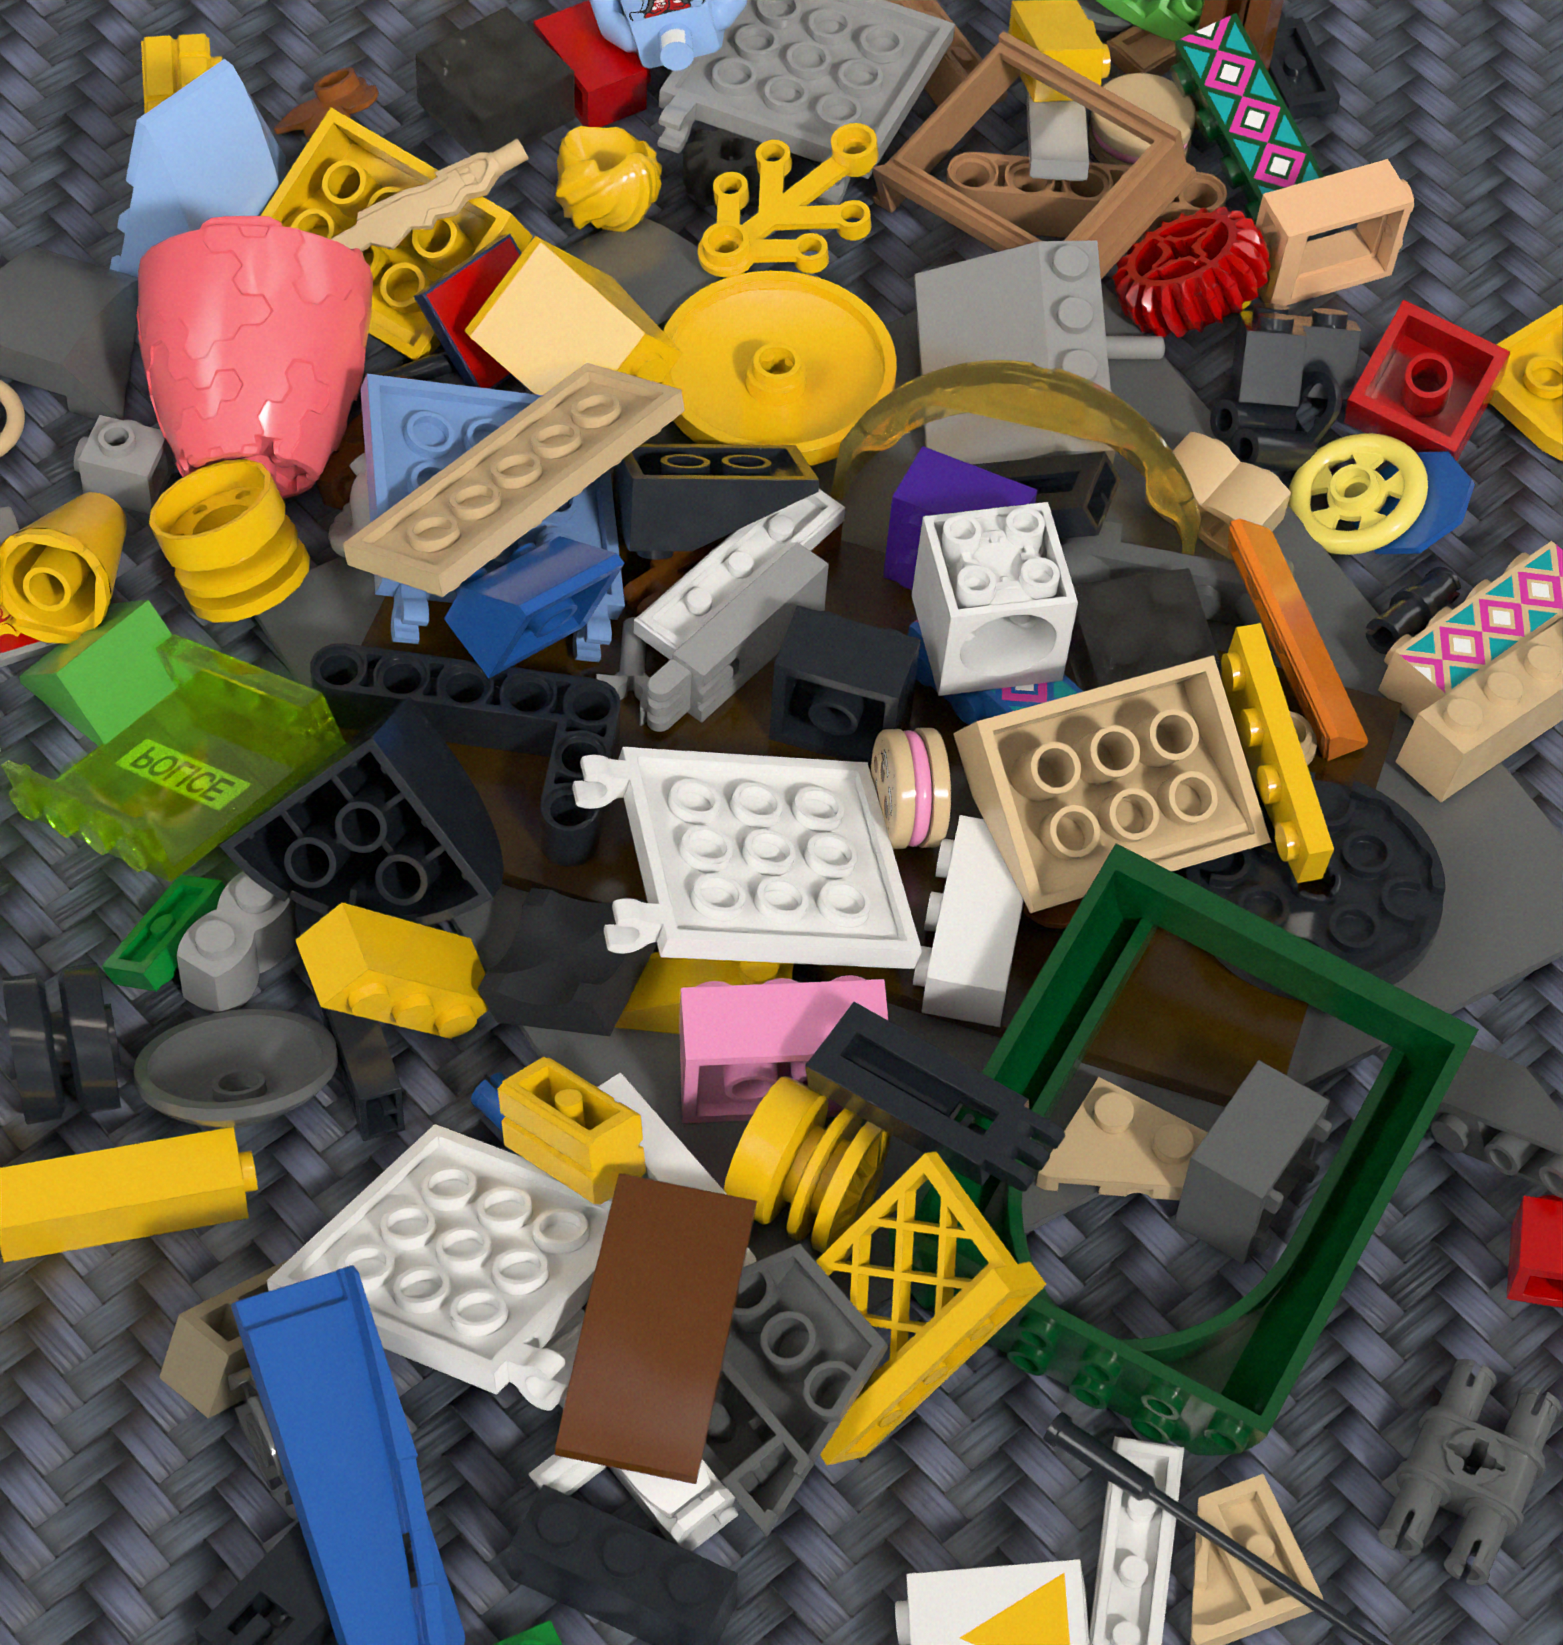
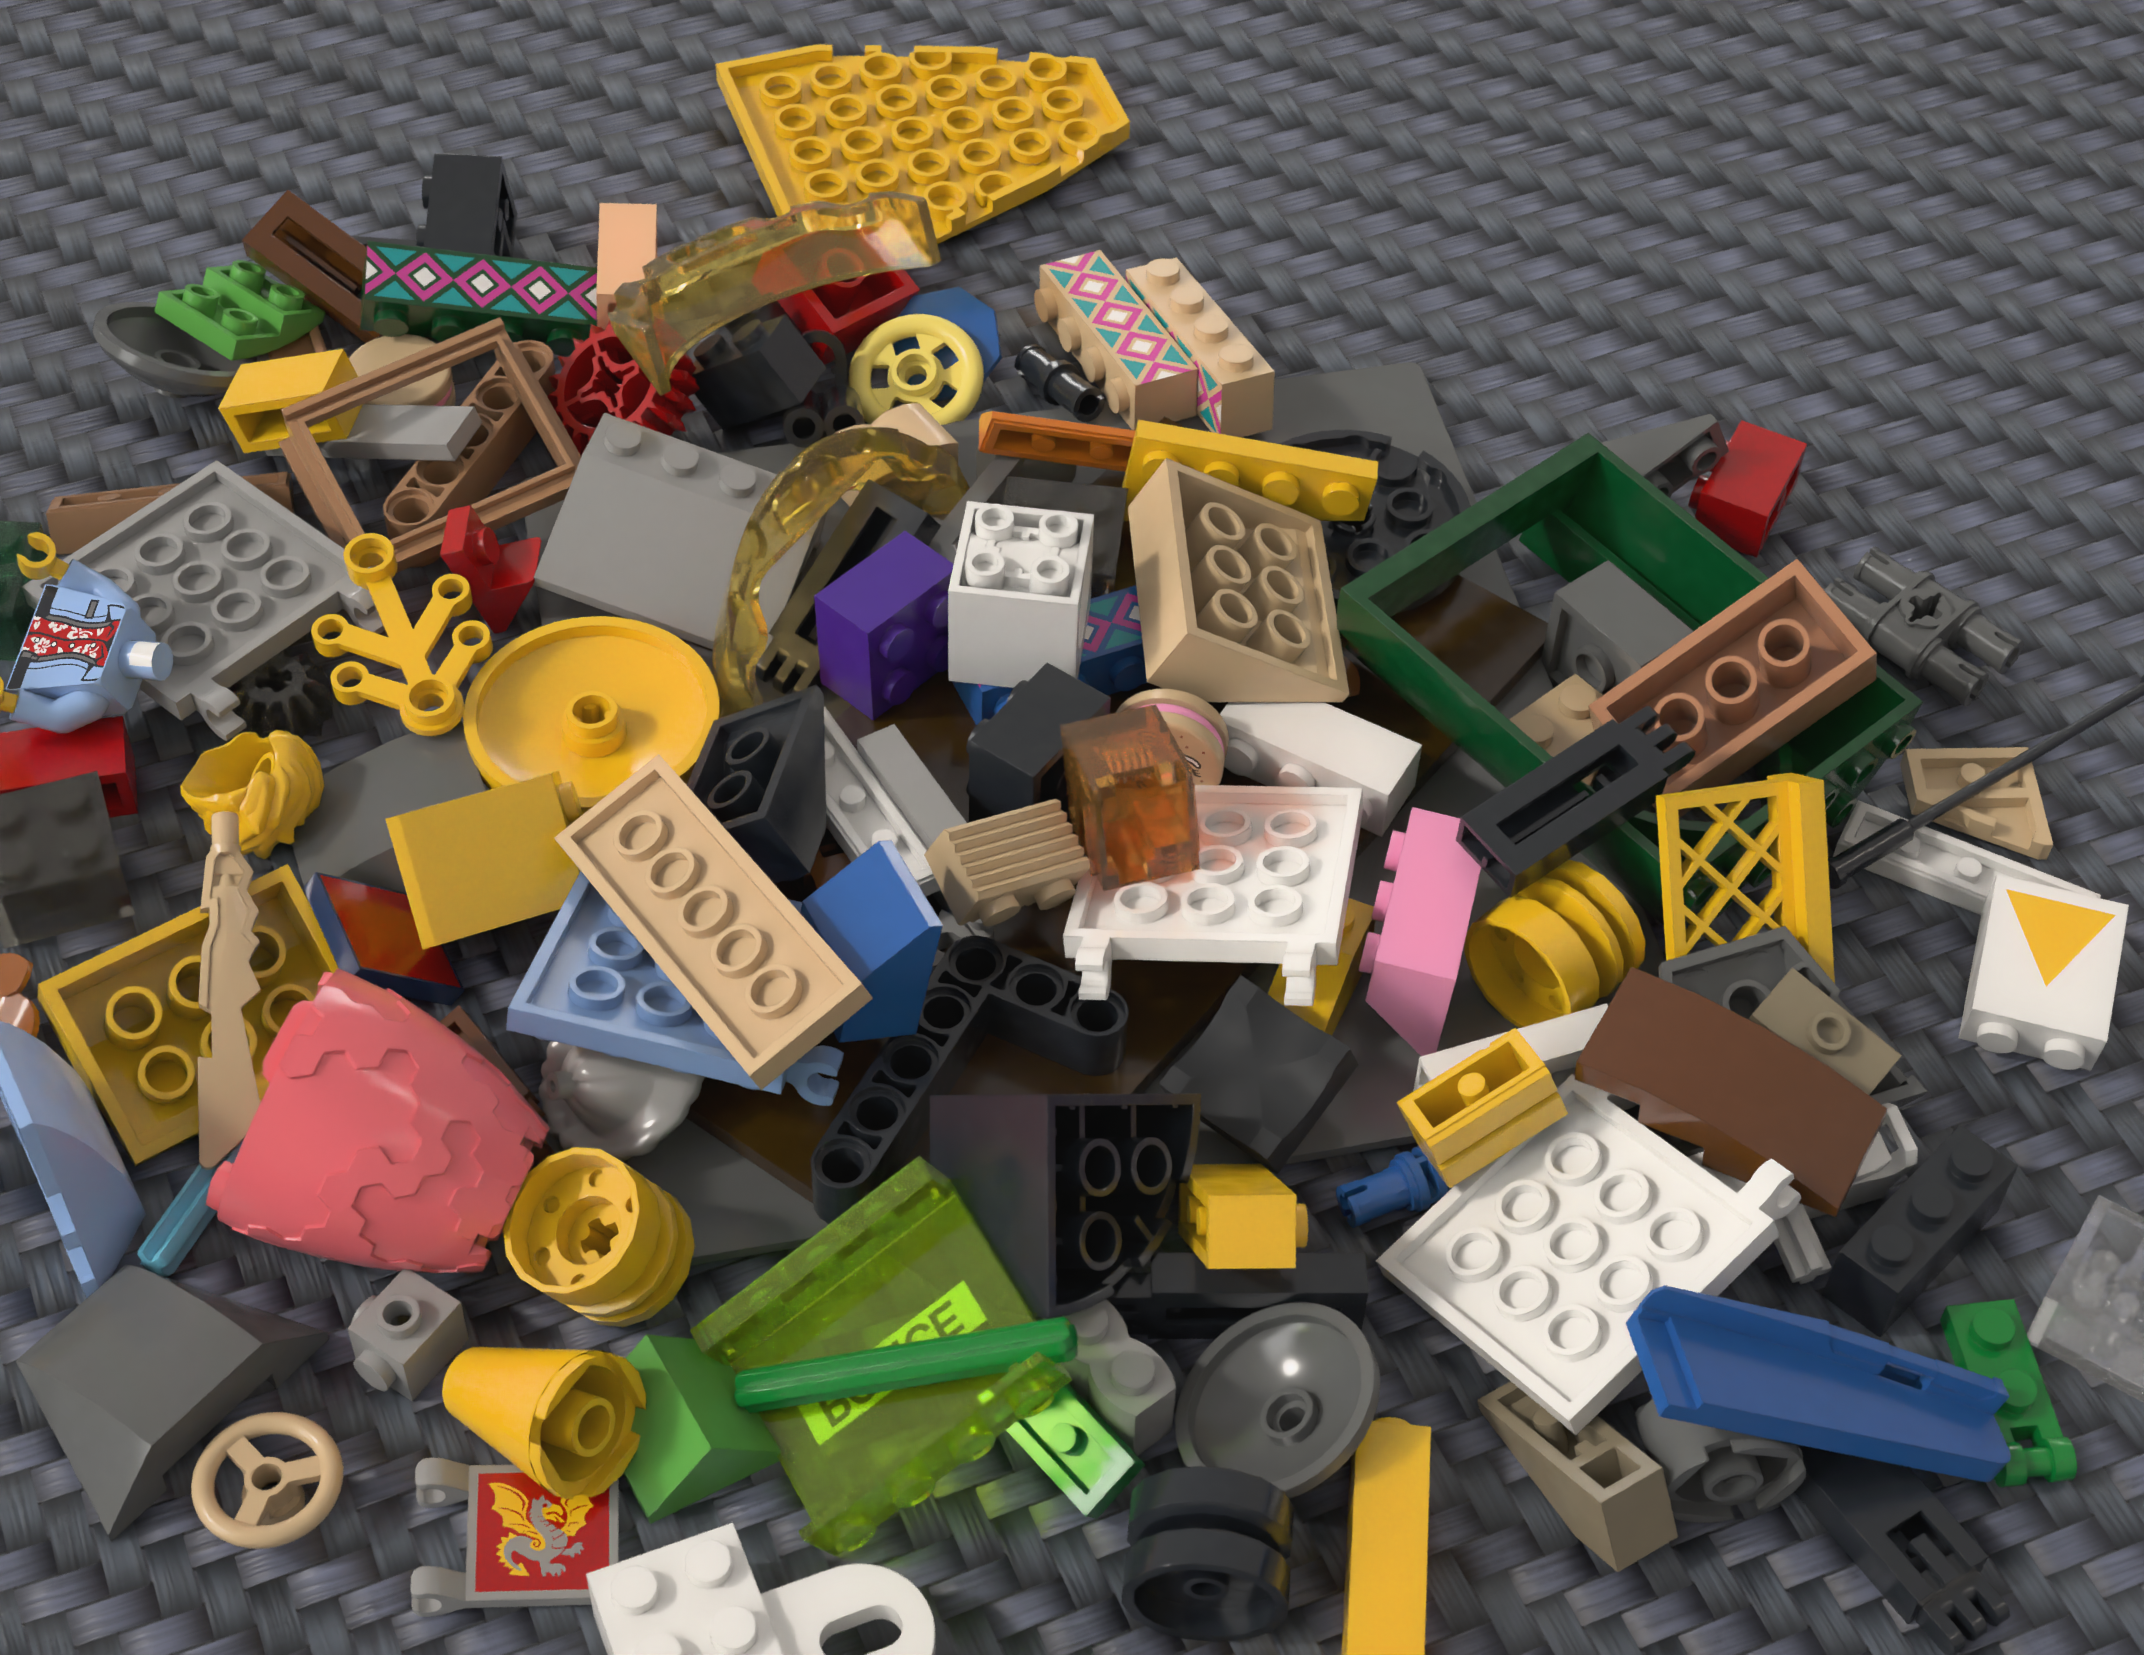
camera: 70 degrees left, 5 degrees down
none -> black brick [416,154,517,258]
none -> red slope [440,505,542,634]
none -> clear yellow windscreen [608,191,941,396]
none -> green axle [734,1317,1078,1413]
none -> tan brick [924,799,1090,927]
none -> clear orange piece [1060,704,1200,891]
none -> nougat brick [1588,559,1877,818]
none -> dark tan plate [1749,967,1902,1095]

